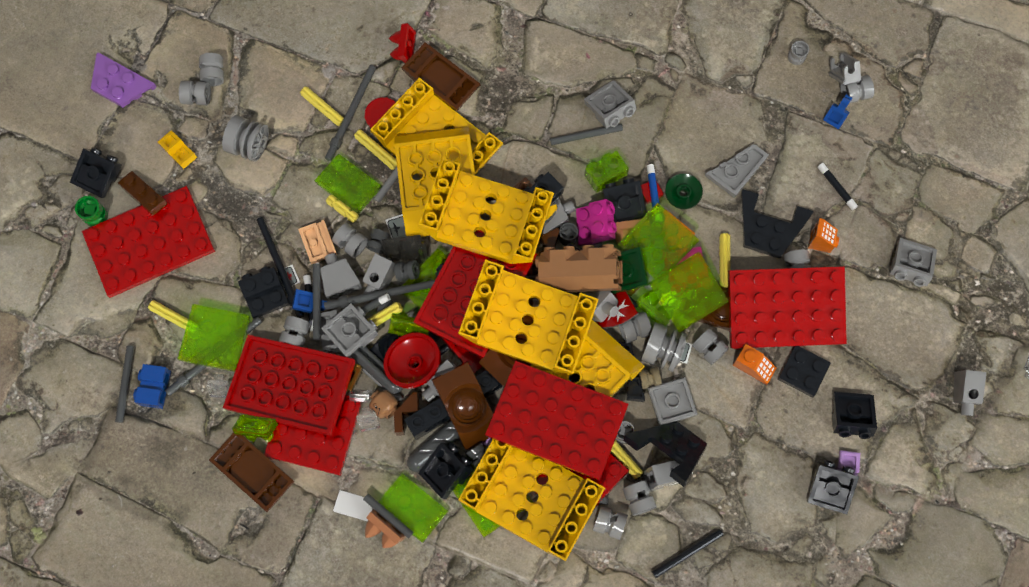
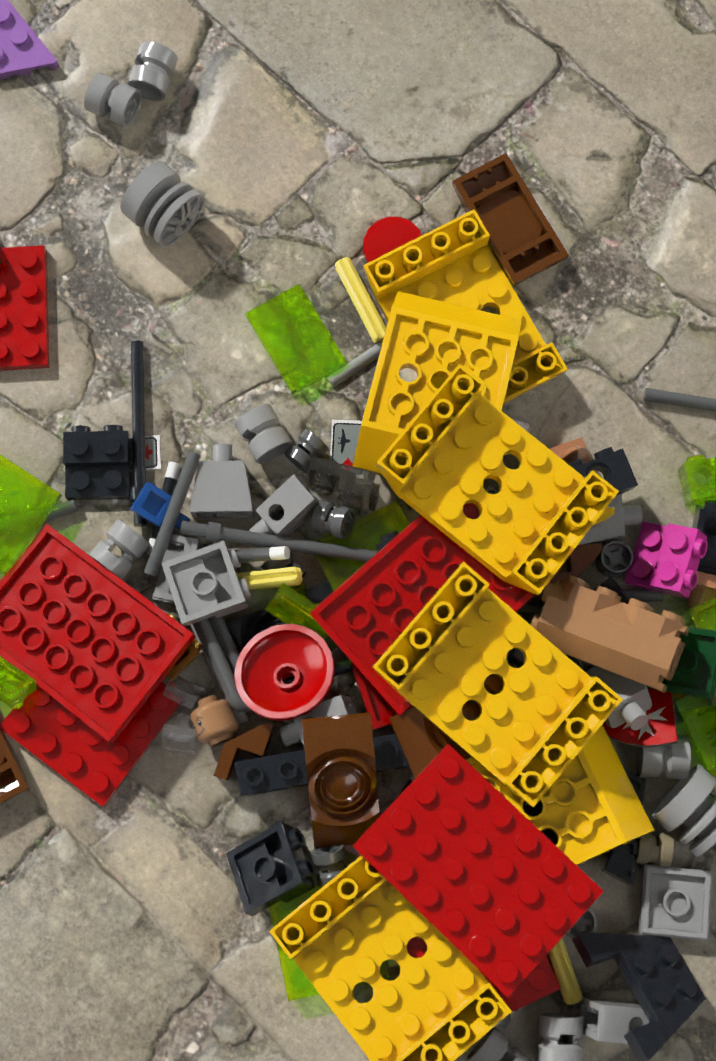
camera: 20 degrees right, 5 degrees up
yellow slope [158,130,197,169] -> none
light nougat plate [298,220,337,264] -> none
light yellow axle [300,86,344,126] -> none
dark grey bar [325,65,376,161] -> none
light yellow axle [326,195,359,223] -> none
white sticker [333,490,373,521] -> none
dark grey bar [363,494,414,539] -> none
nougat tile [365,510,406,548] -> none
clear neon green plate [379,473,448,543] -> none
red tile [389,23,416,63] -> none
dark grey piece [407,420,459,472] -> none

